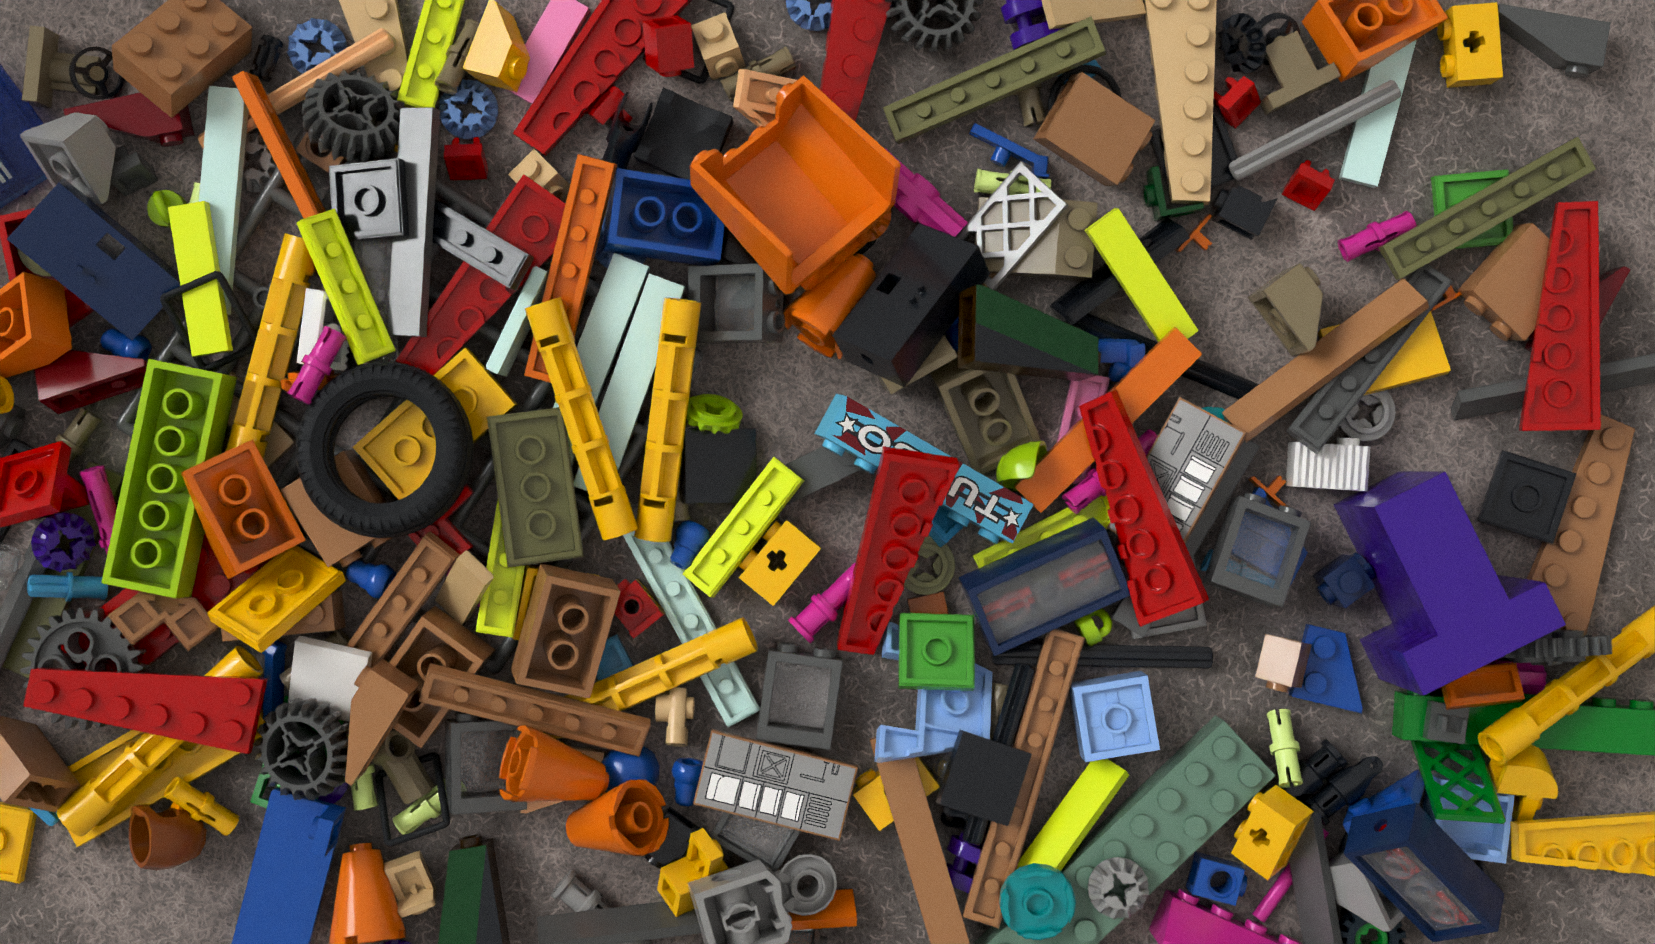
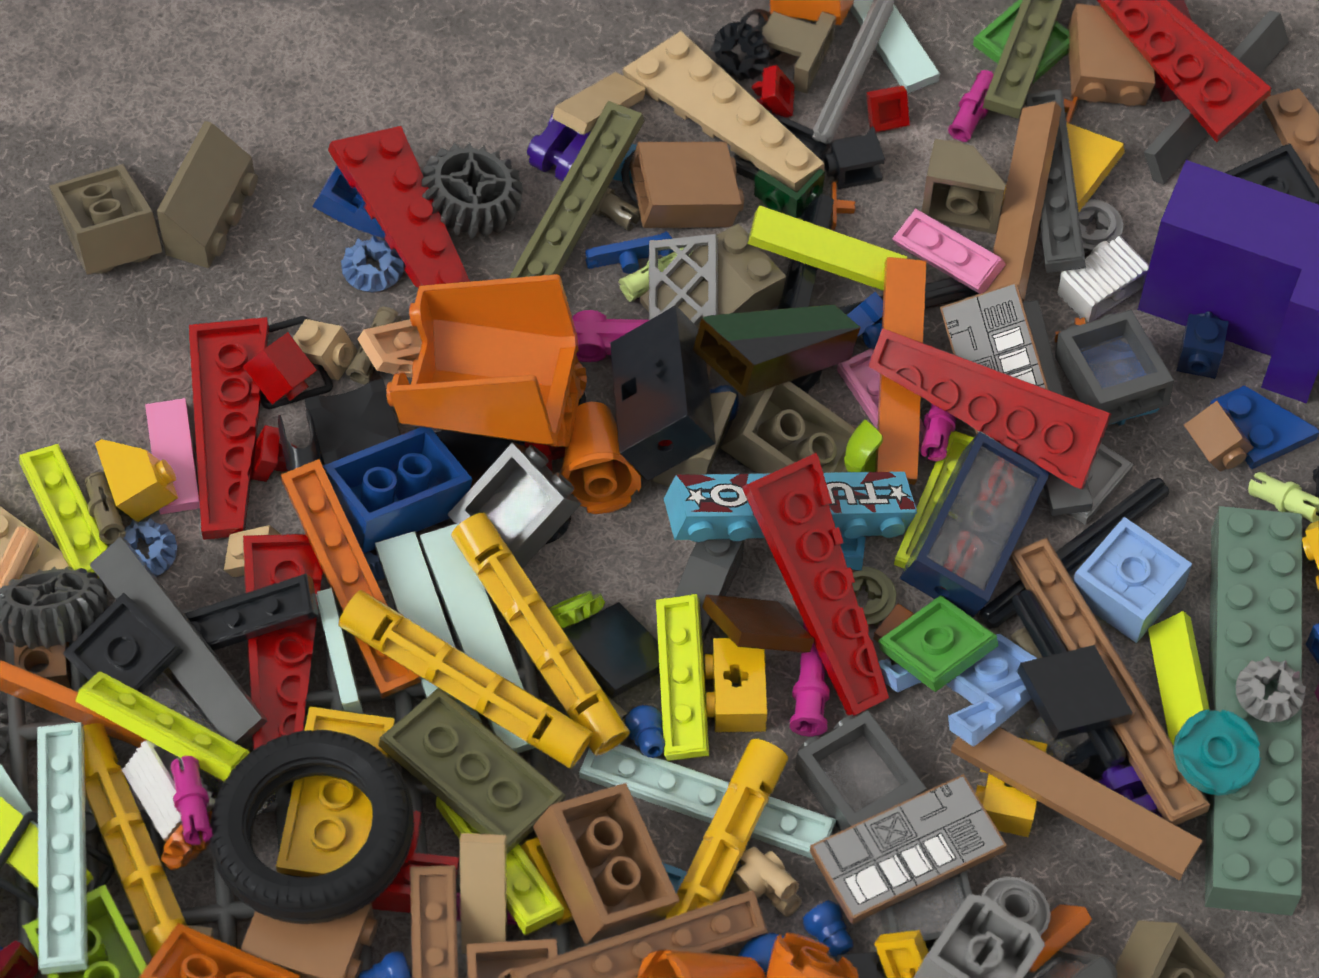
camera: 40 degrees left, 30 degrees down
red tile [443,137,488,181] -> none
red brick [614,578,665,639] -> none
lime tile [1074,608,1112,646] -> none
none -> light aqua tile [37,722,88,974]
none -> reddish brown tile [702,594,814,653]
none -> bright pink tile [892,209,1006,294]

